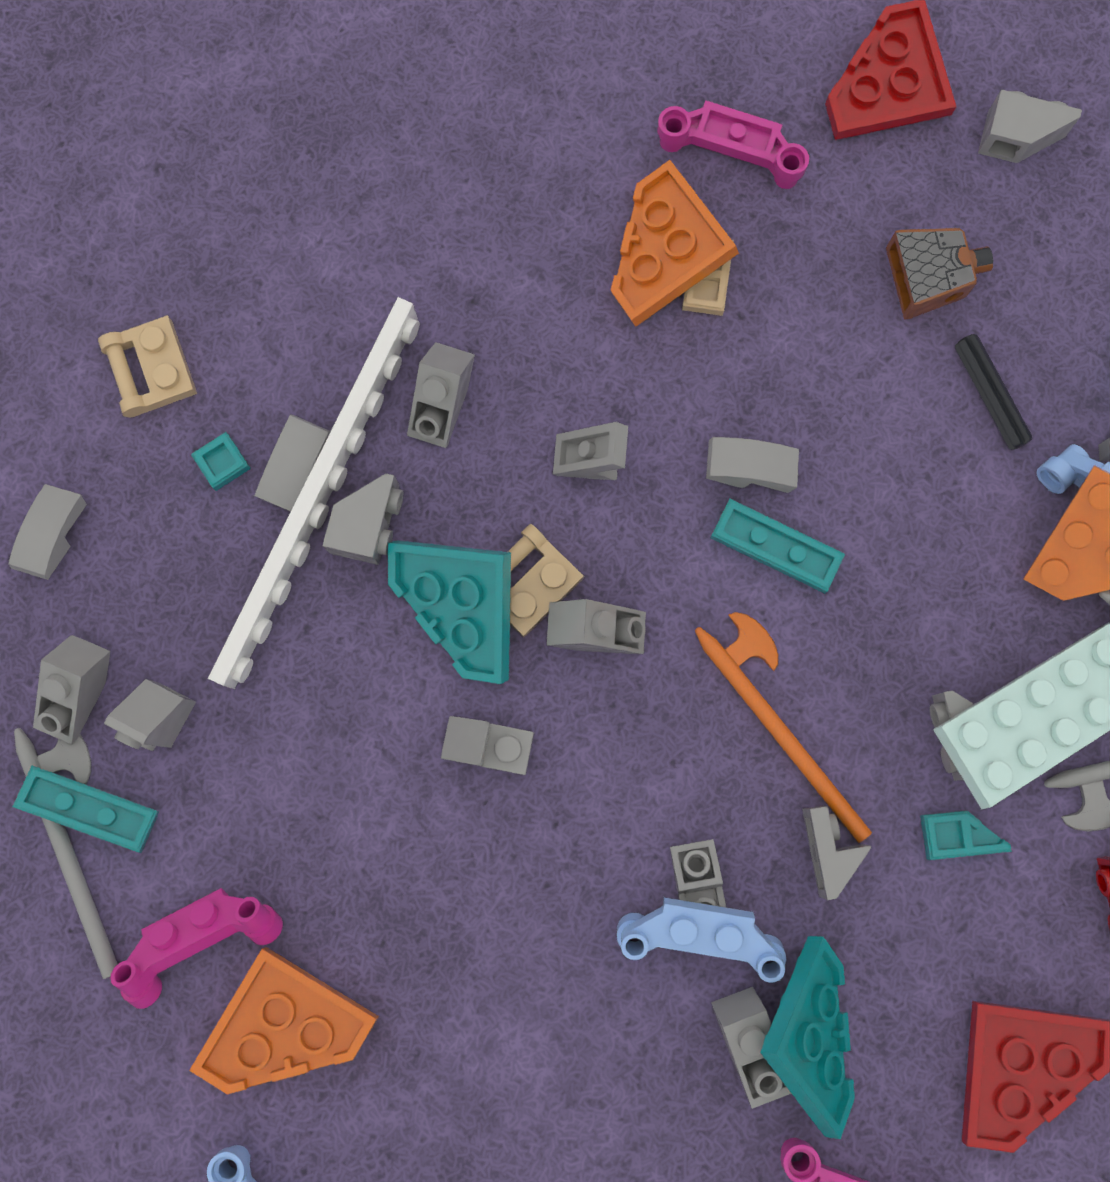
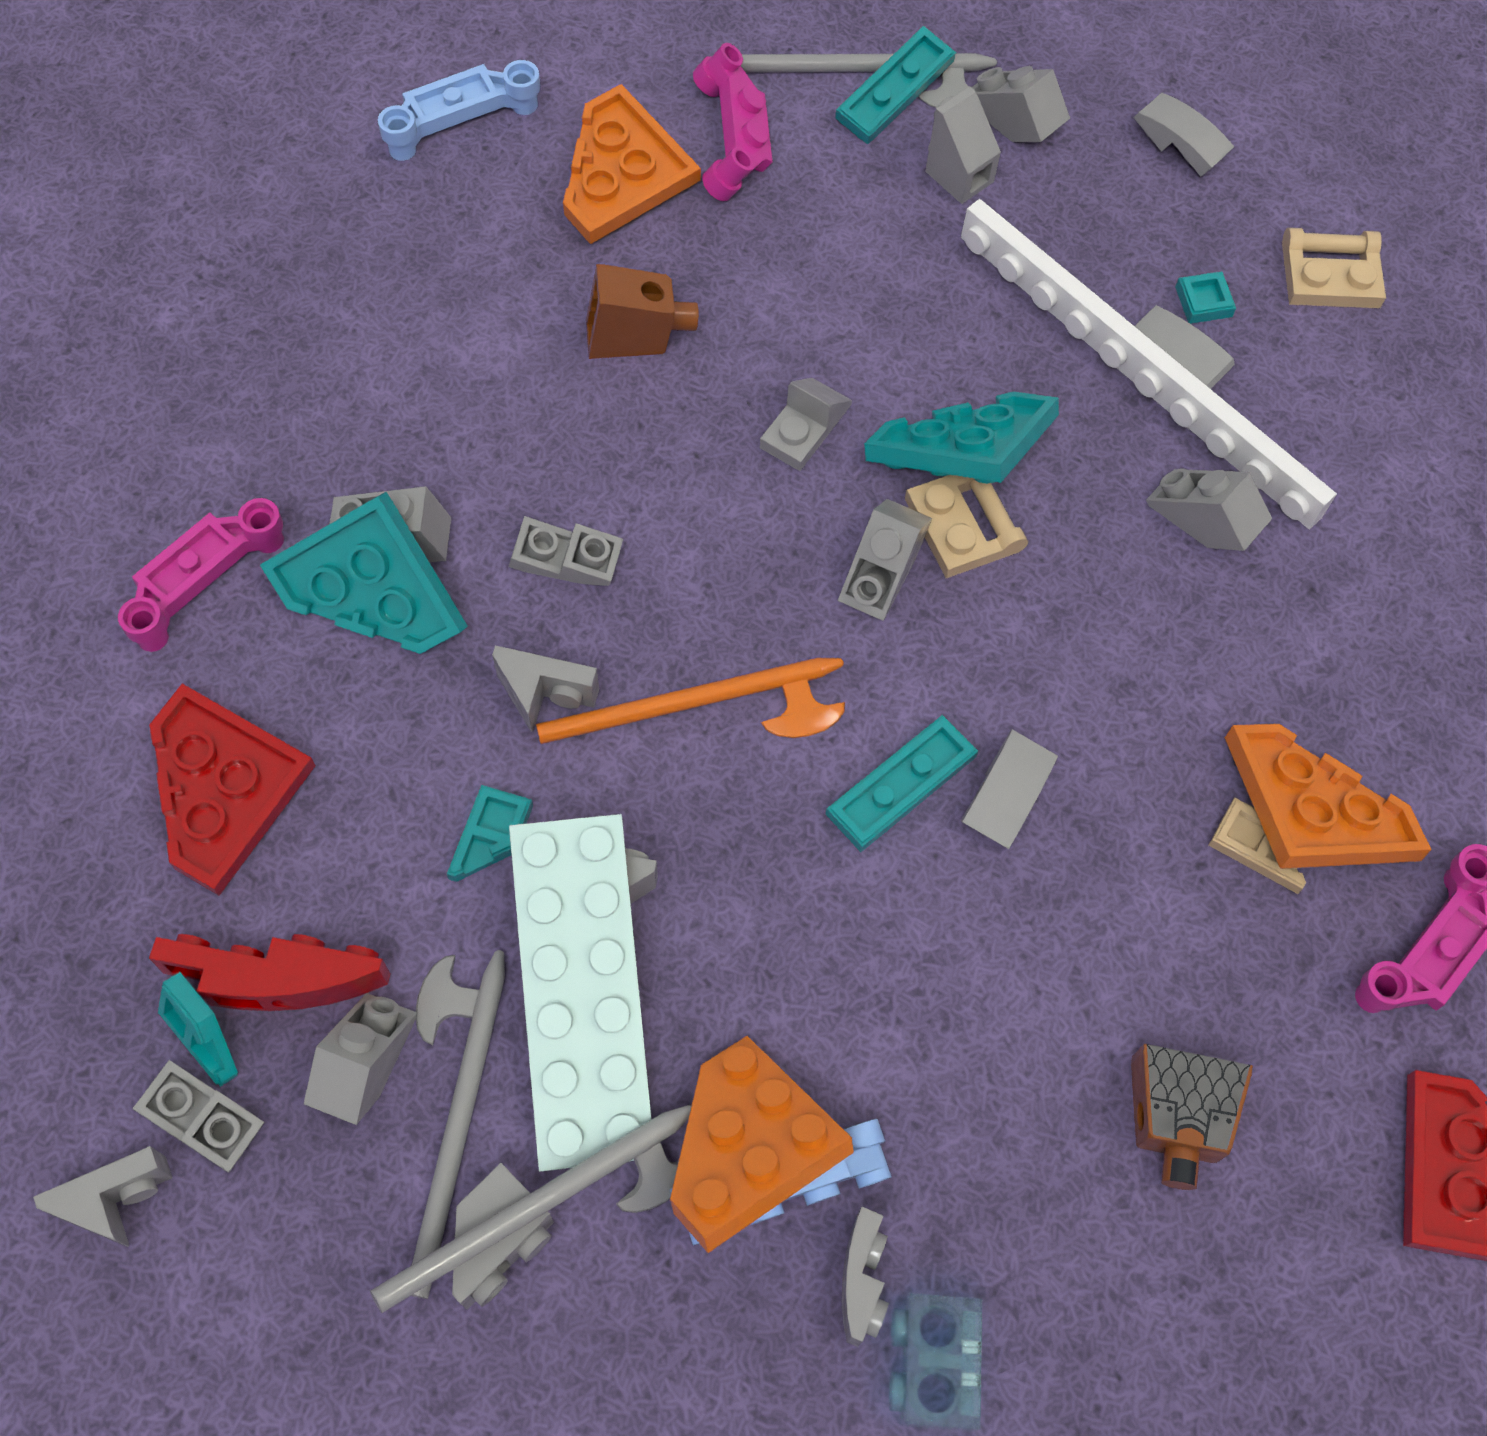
camera: 105 degrees right, 15 degrees down
light grey slope [322,474,404,565] -> none
light grey slope [553,422,628,480] -> none
light blue plate [617,897,786,983] -> none
black axle [955,334,1032,450] -> none
light grey slope [978,89,1082,163] -> none
none -> dark orange torso [586,264,699,359]

